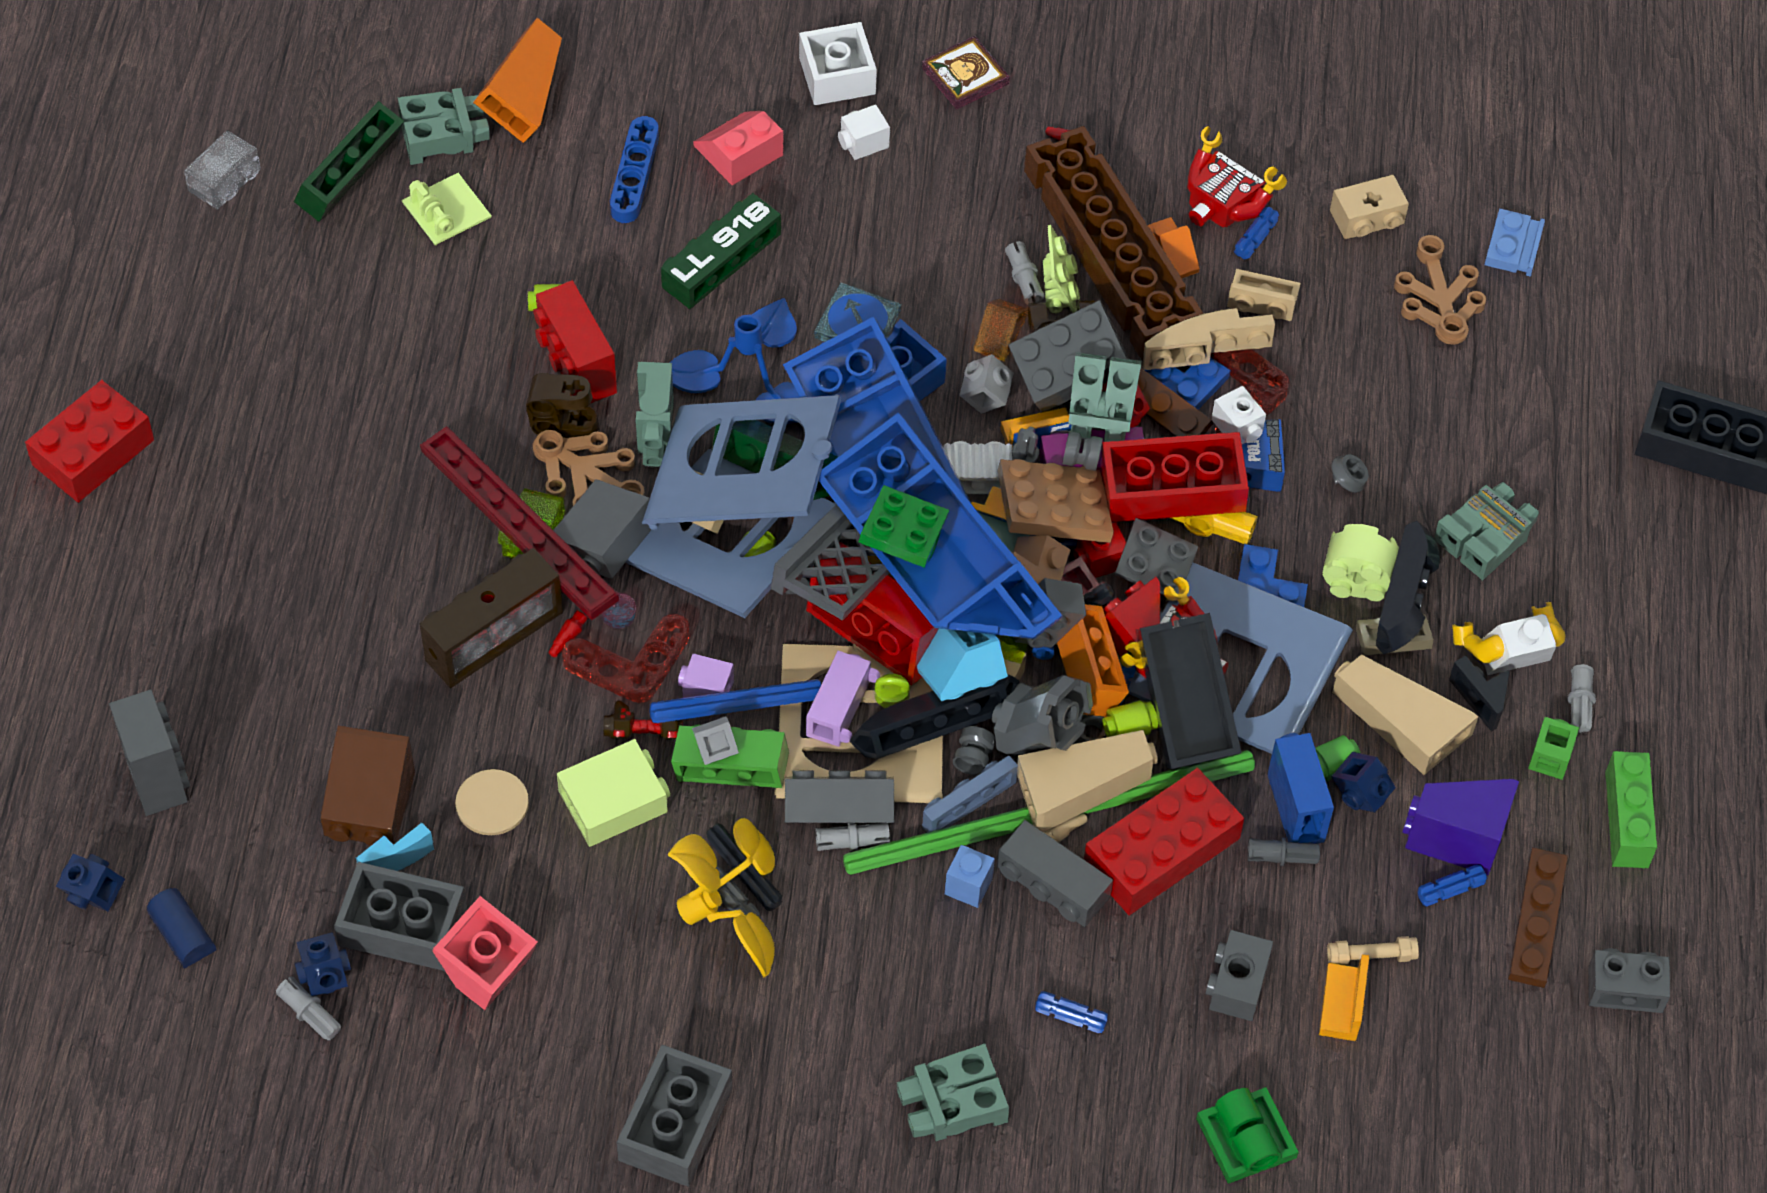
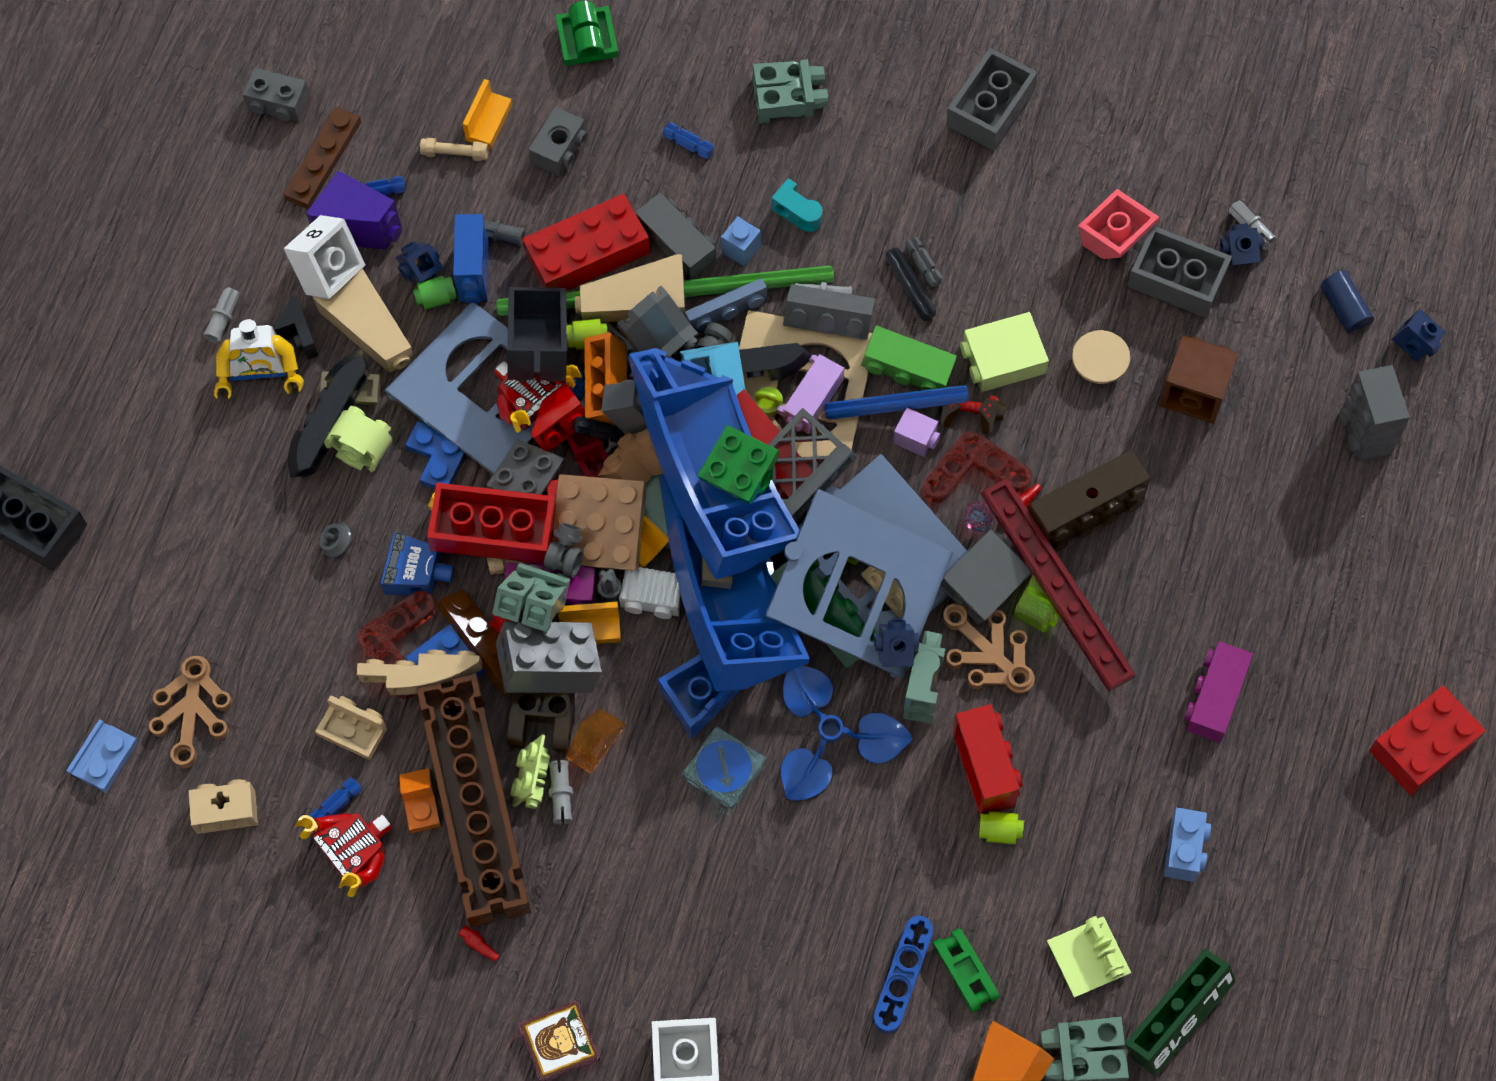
camera: 165 degrees left, 10 degrees up
clear brick [184,130,261,209] -> none
medium azure slope [356,823,434,871] -> none
dark brown piece [526,373,599,438] -> none
dark green brick [661,193,781,309] -> none
yellow plant [668,818,775,978] -> none
light grey tile [692,717,739,765] -> none
coral slope [693,111,783,185] -> none
white brick [838,105,890,160] -> none
light grey brick [959,354,1014,414] -> none
white brick [1211,386,1266,444] -> none
sand green hips [1434,482,1539,581] -> none
bright green brick [1528,717,1579,780] -> none
bright green brick [1605,751,1657,868] -> none
none -> white brick [284,215,365,299]
none -> dark grey plate [553,523,583,546]
none -> teal leg [771,178,823,232]
none -> dark blue brick [874,619,919,667]
none -> green plate [932,928,1000,1013]
none -> medium blue brick [1163,807,1211,882]
none -> magenta brick [1184,641,1253,743]

